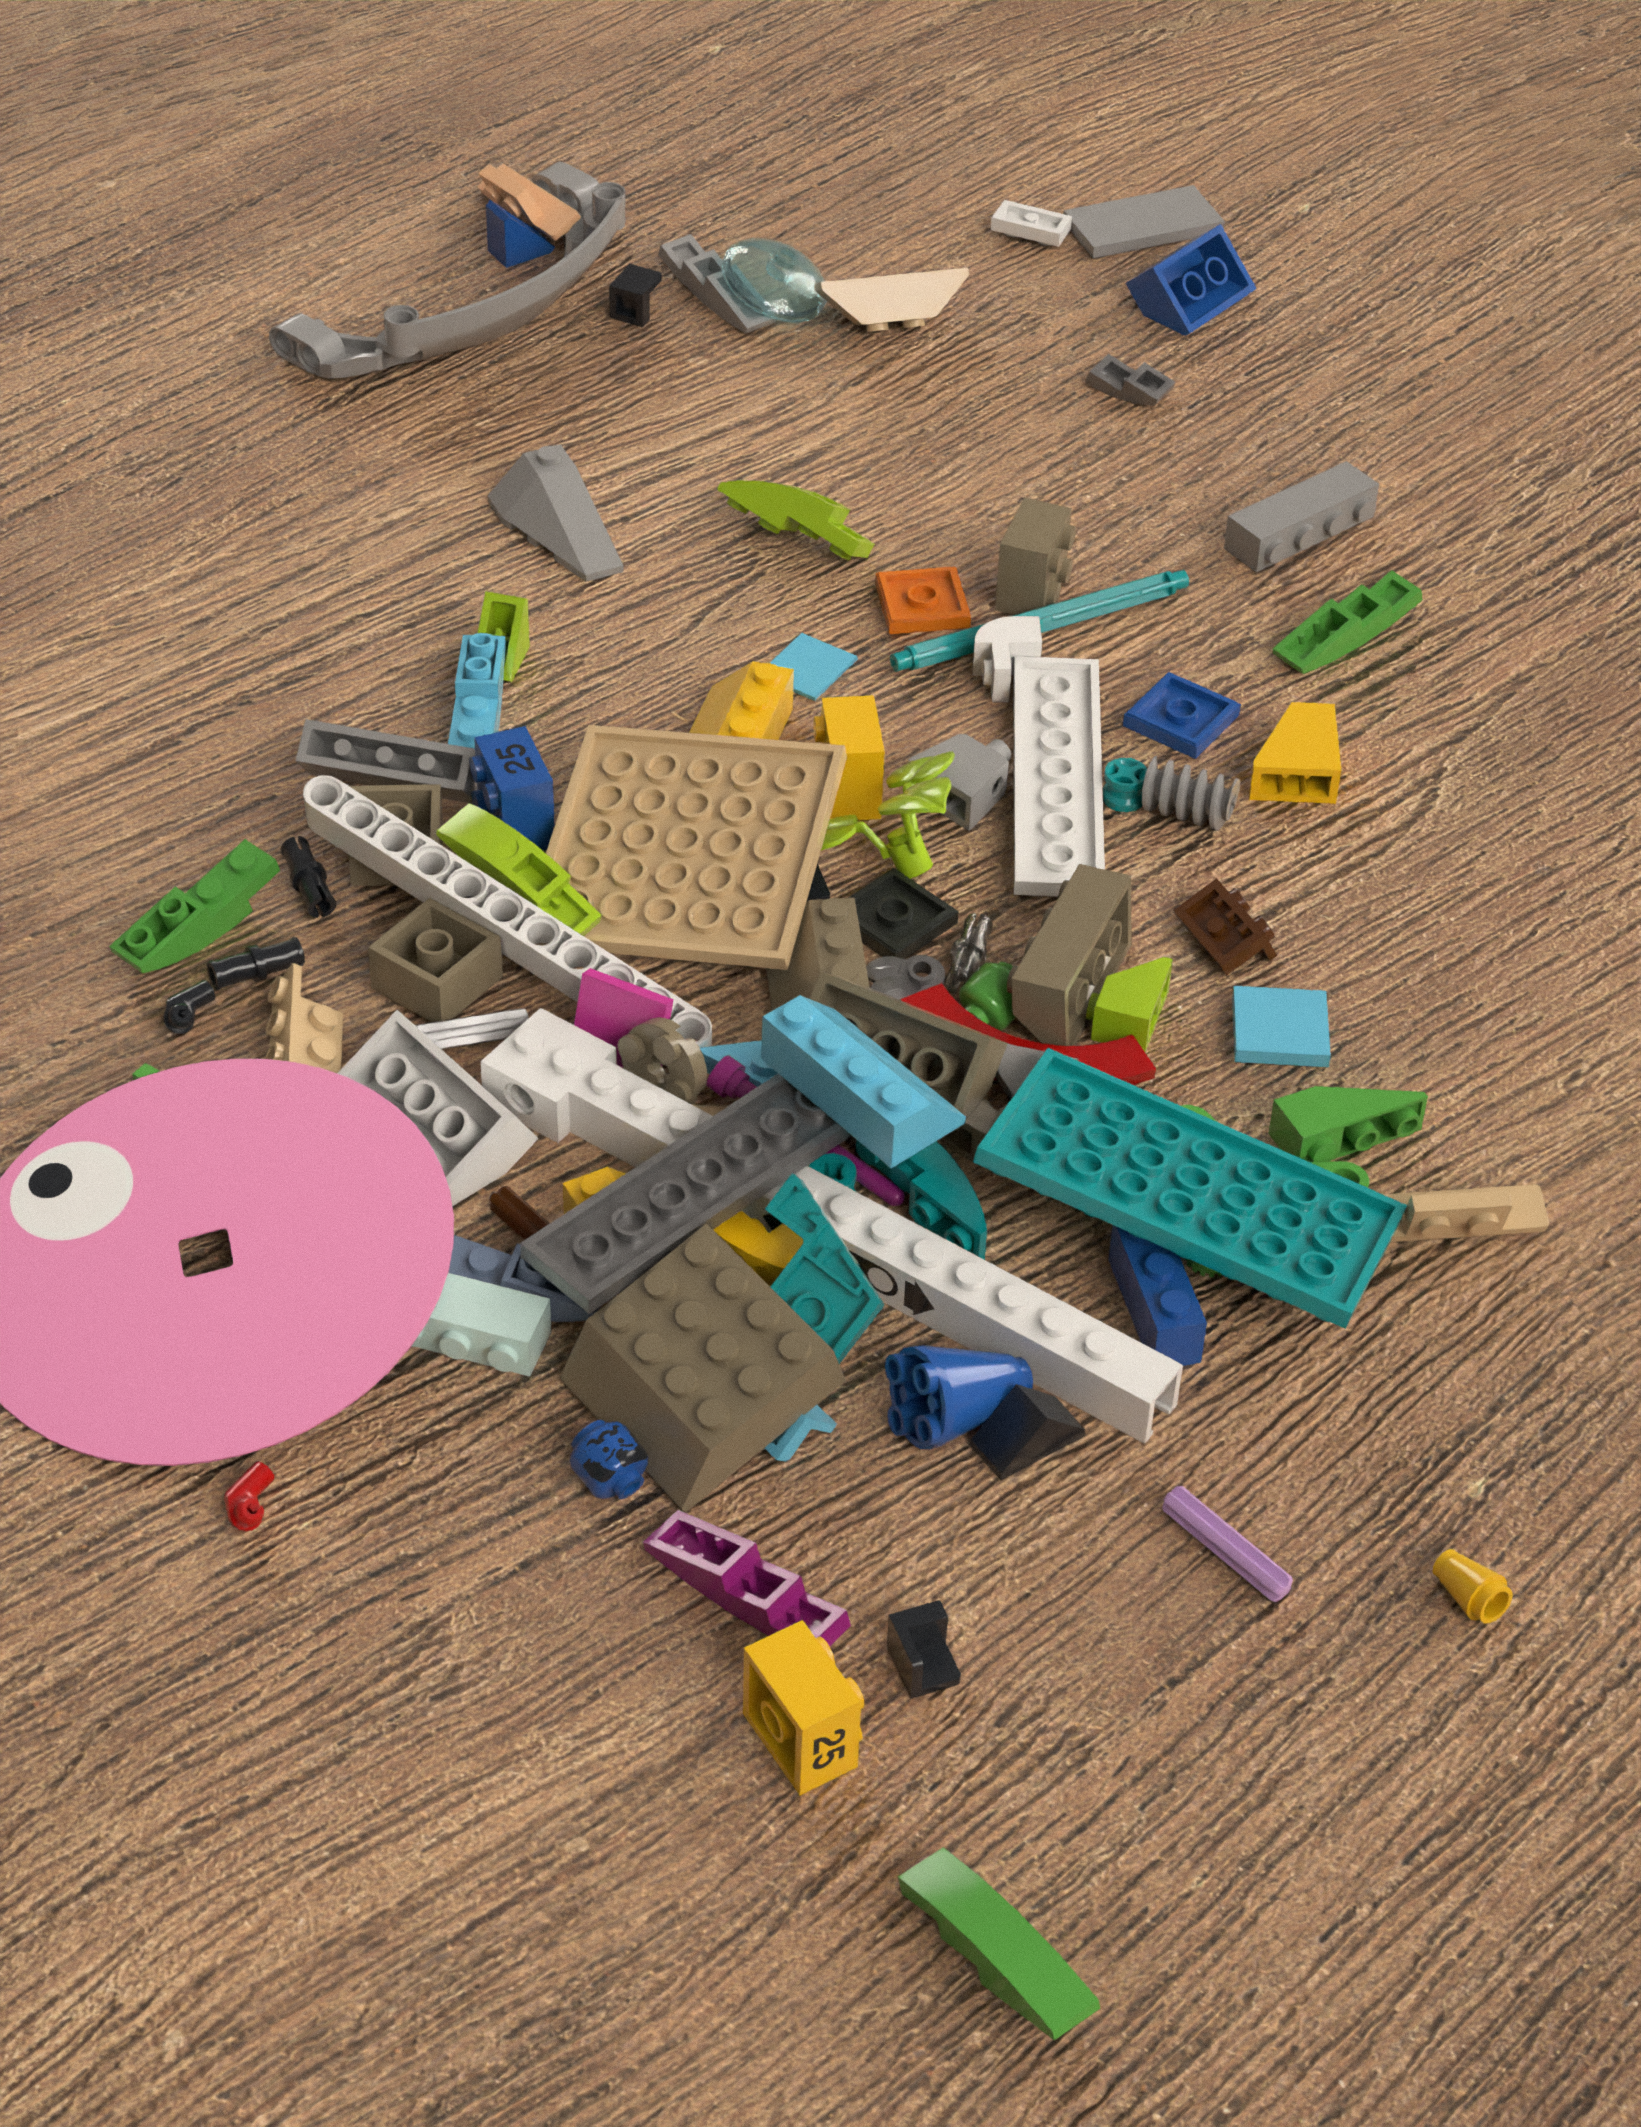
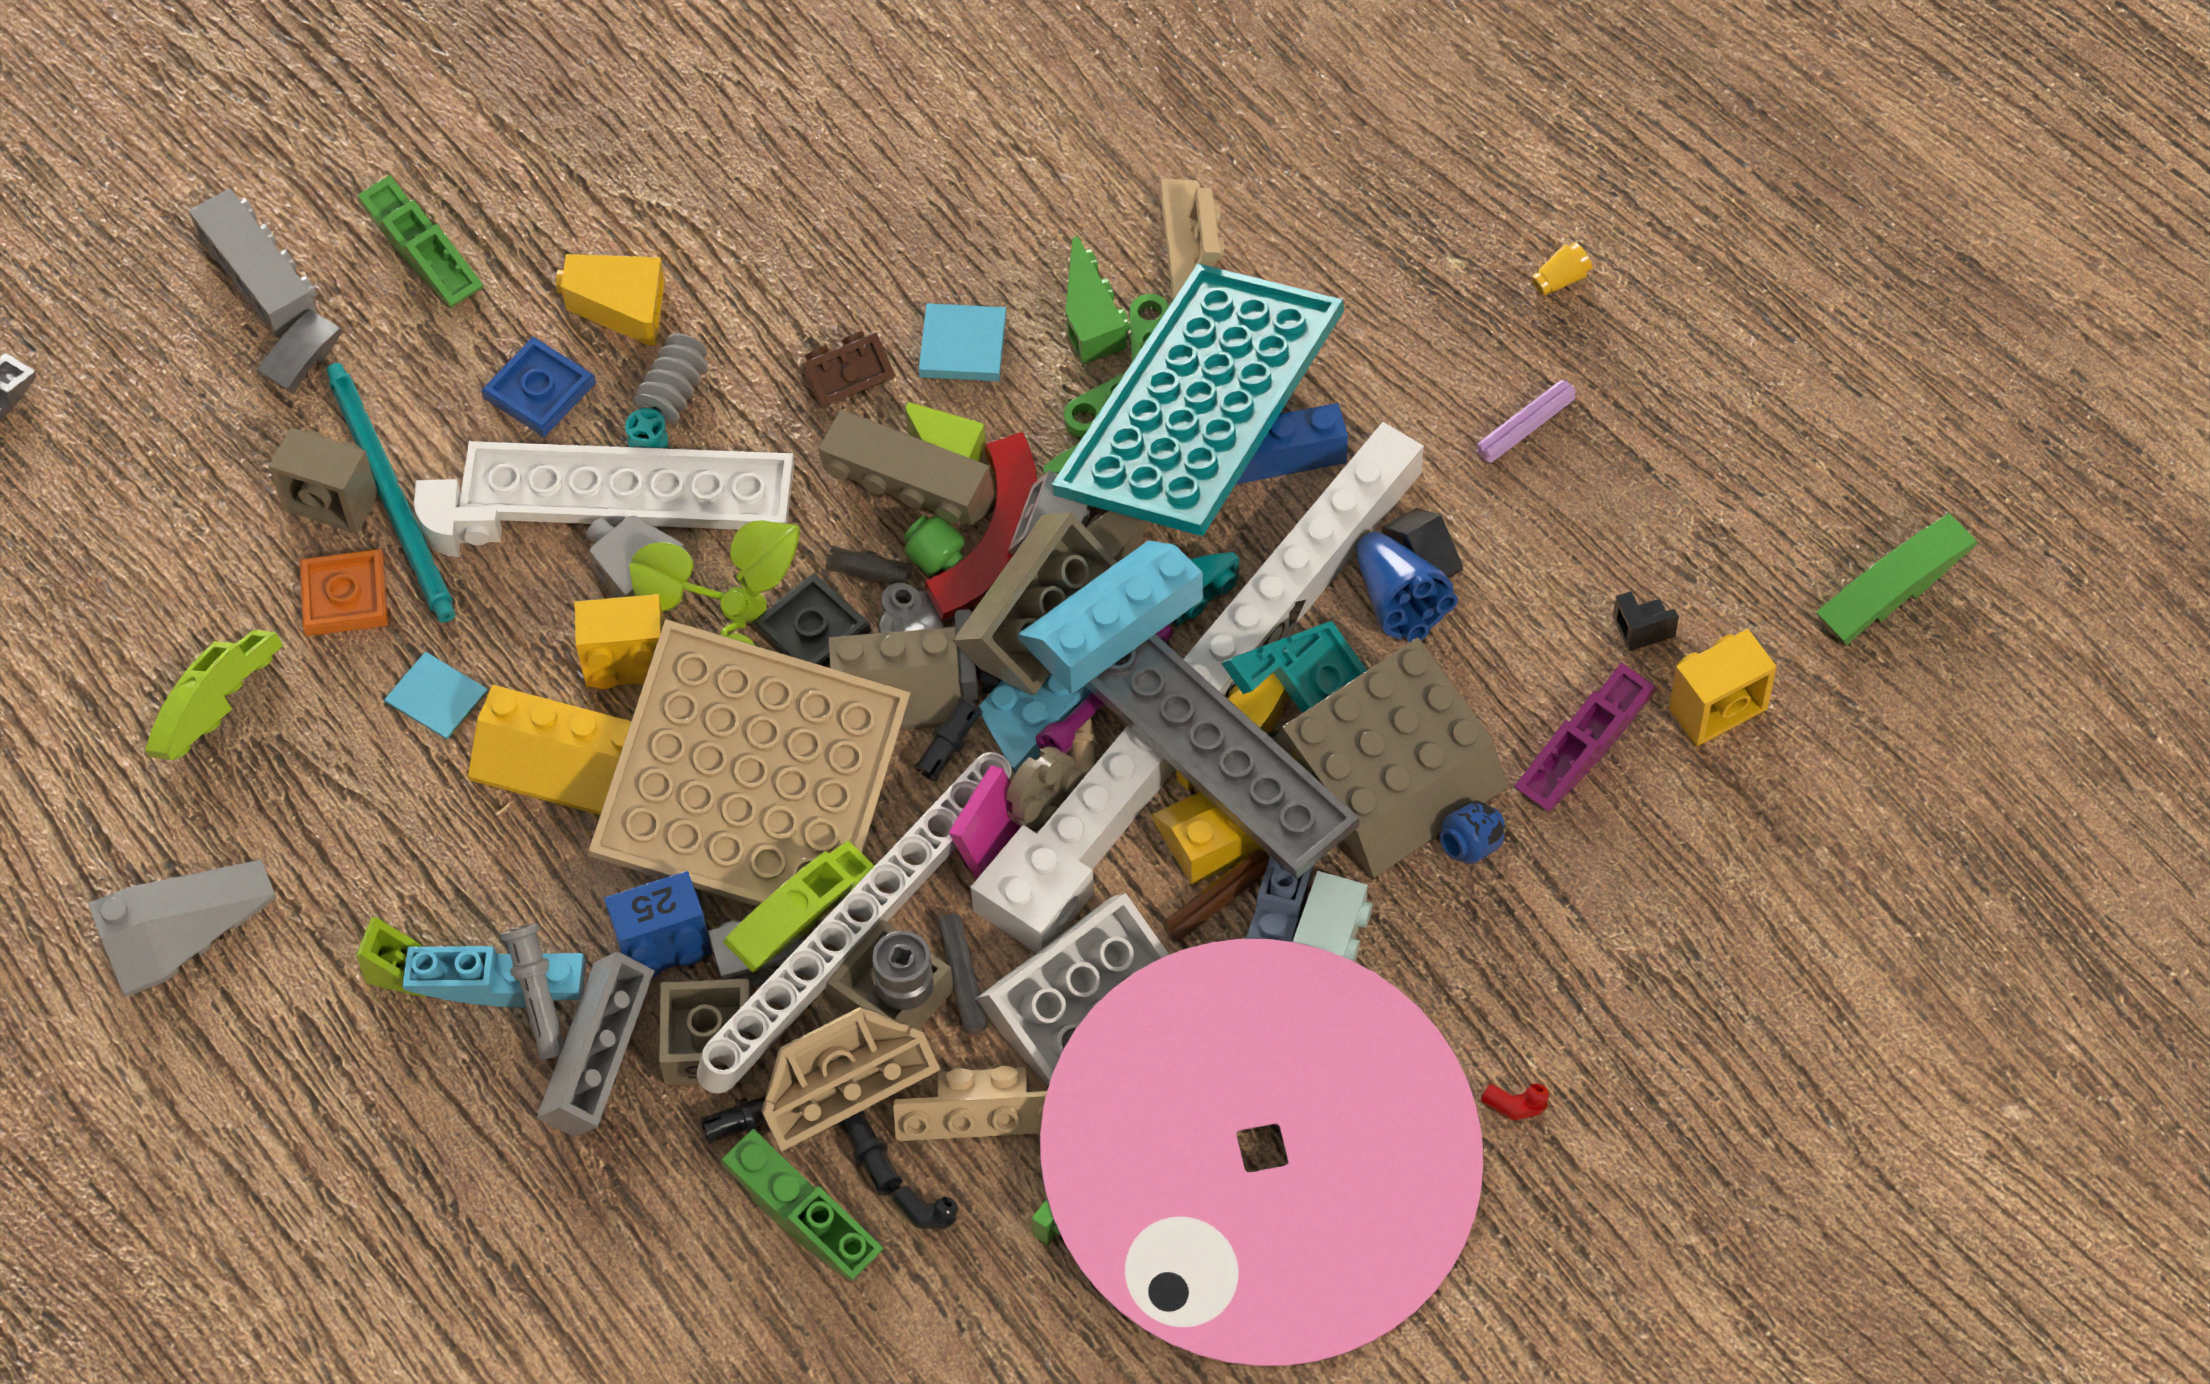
camera: 85 degrees left, 15 degrees up
none -> flat silver slope [257,309,344,393]
none -> light grey pin [500,923,564,1060]
none -> tan wedge [761,1007,941,1152]
none -> flat silver wheel [872,930,934,1010]
none -> black pin [914,697,983,782]

